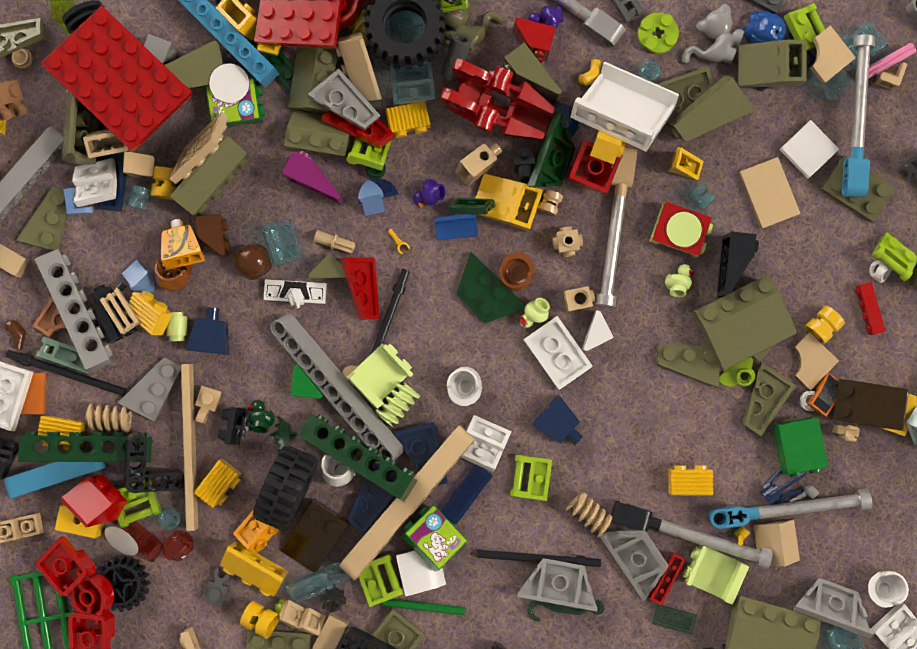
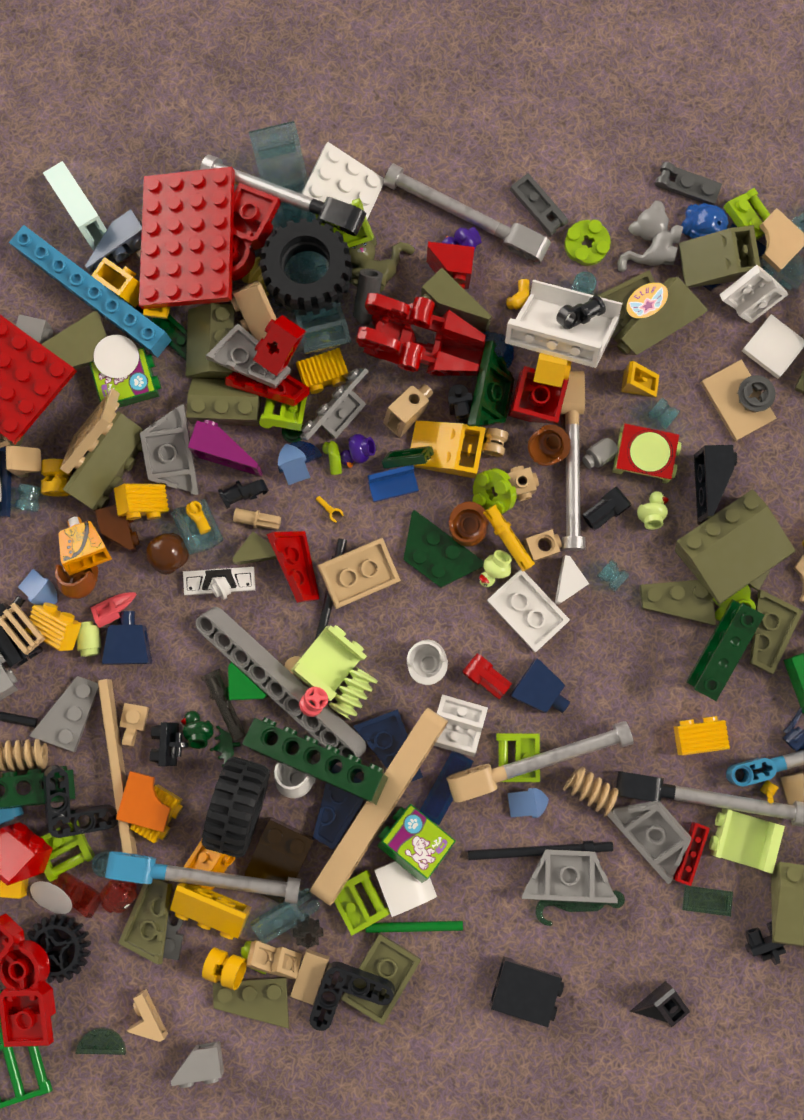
camera: 10 degrees left, 5 degrees down
none -> coral plate [90,592,137,628]
none -> piece [105,851,301,904]
none -> yellow brick [114,484,169,520]
none -> orange tile [116,771,172,832]
none -> olive wing [118,879,172,965]
none -> light grey wing [140,404,199,495]
none -> yellow arm [186,501,211,535]
none -> clear smoke pin [200,669,247,741]
none -> black connector [218,479,269,509]
none -> red brick [253,315,306,376]
none -> light grey bracket [299,368,368,441]
none -> coral wheel [299,687,328,717]
none -> tan tile [317,538,401,609]
none -> lime arm [322,441,342,475]
none -> piece [447,721,633,802]
none -> red piece [462,653,512,700]
none -> lime plate [472,468,517,514]
none -> yellow pin [483,504,535,572]
none -> medium blue tile [507,788,549,818]
none -> dark orange helmet [527,424,571,466]
none -> black connector [556,295,606,329]
none -> light grey arm [582,438,618,469]
none -> black piece [582,486,632,531]
none -> clear light blue wheel [596,559,630,592]
none -> sticker [626,283,668,318]
none -> dark green fence [686,599,765,701]
none -> white slope [719,265,788,323]
none -> dark grey gear [737,375,776,413]

